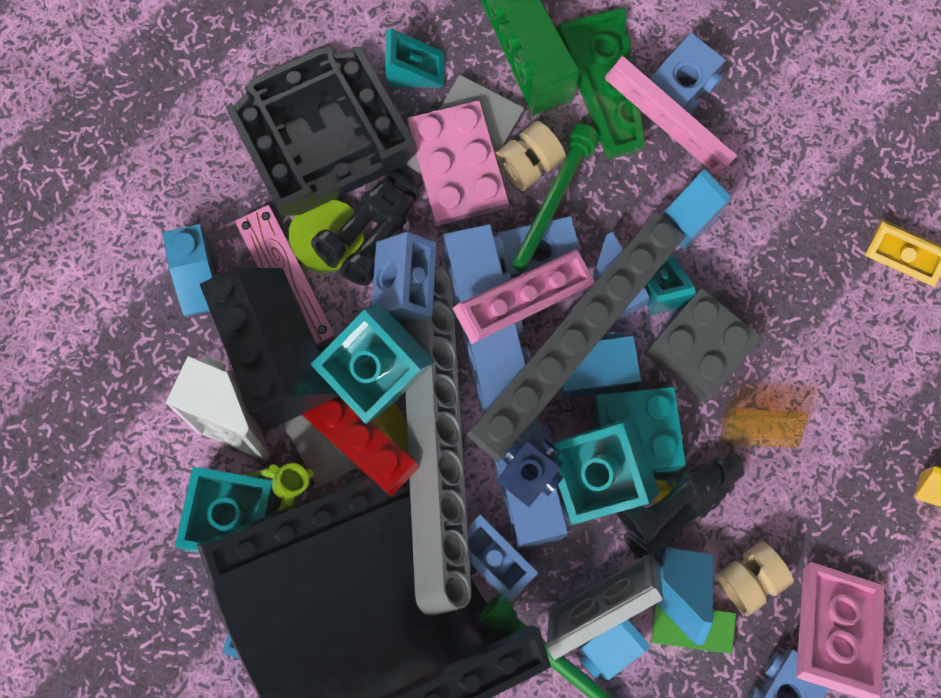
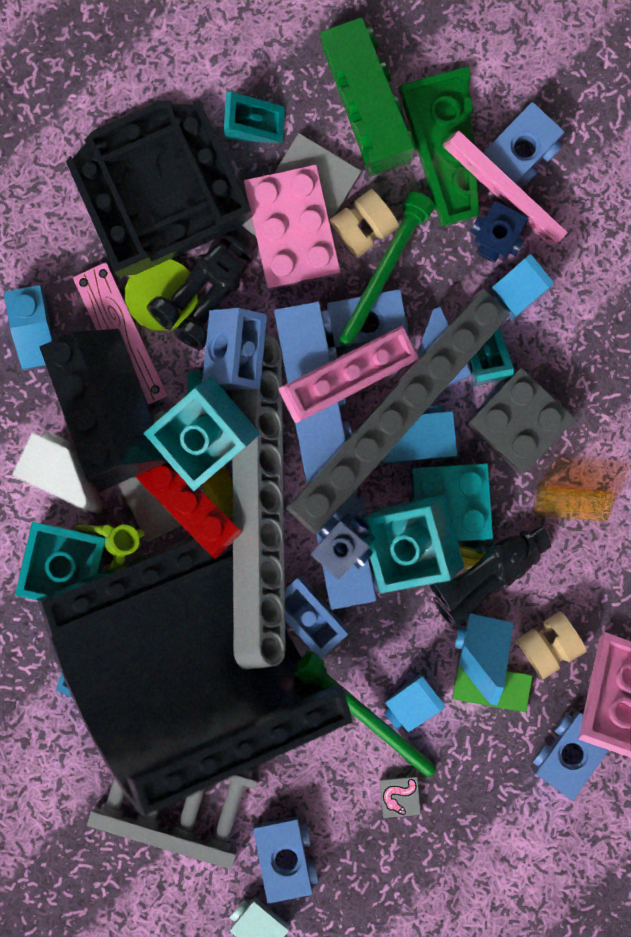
camera: 10 degrees right, 10 degrees up
light grey tile [546,554,663,660] -> none
none -> dark blue brick [470,201,528,263]

